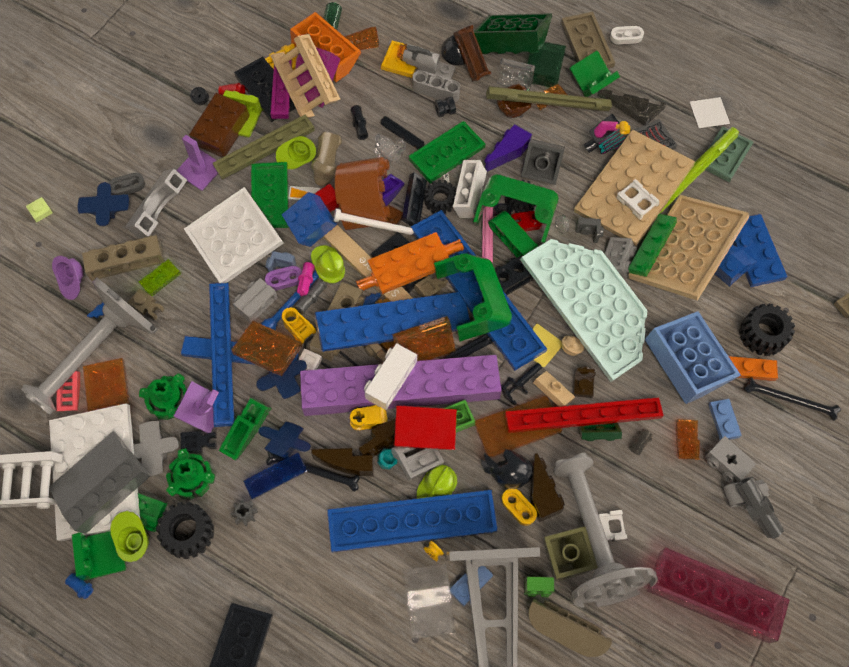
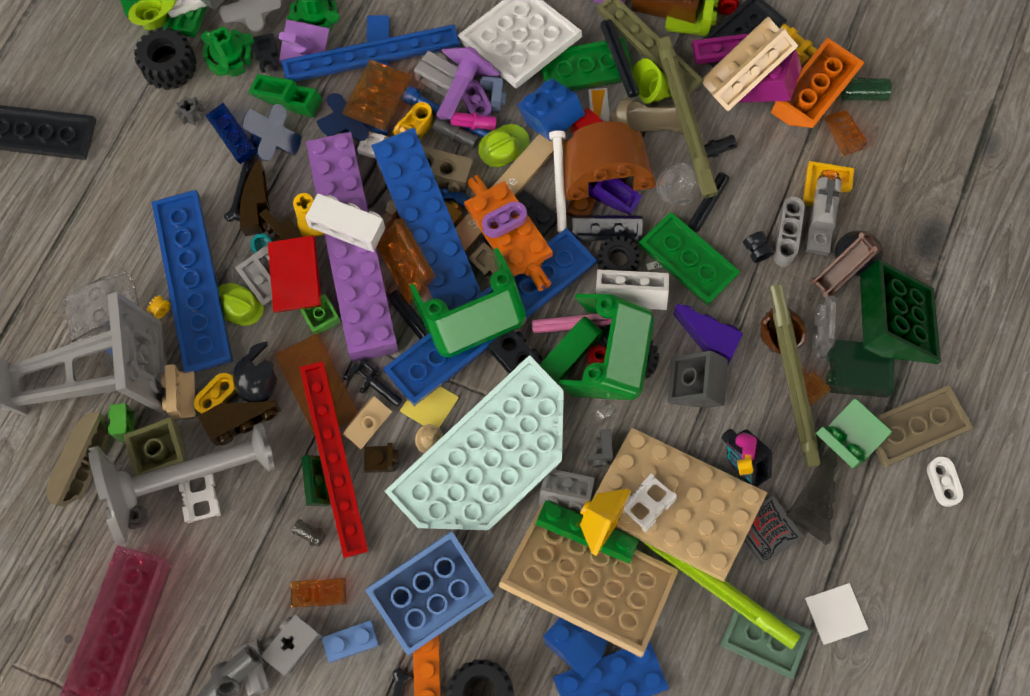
camera: 85 degrees right, 5 degrees up
none -> tan bracket [161,364,196,420]
none -> medium lavender piece [436,46,500,119]
none -> medium lavender plate [482,202,527,238]
none -> yellow slope [580,489,631,556]
none -> black axle [601,19,640,98]
none -> olive piece [657,36,718,198]

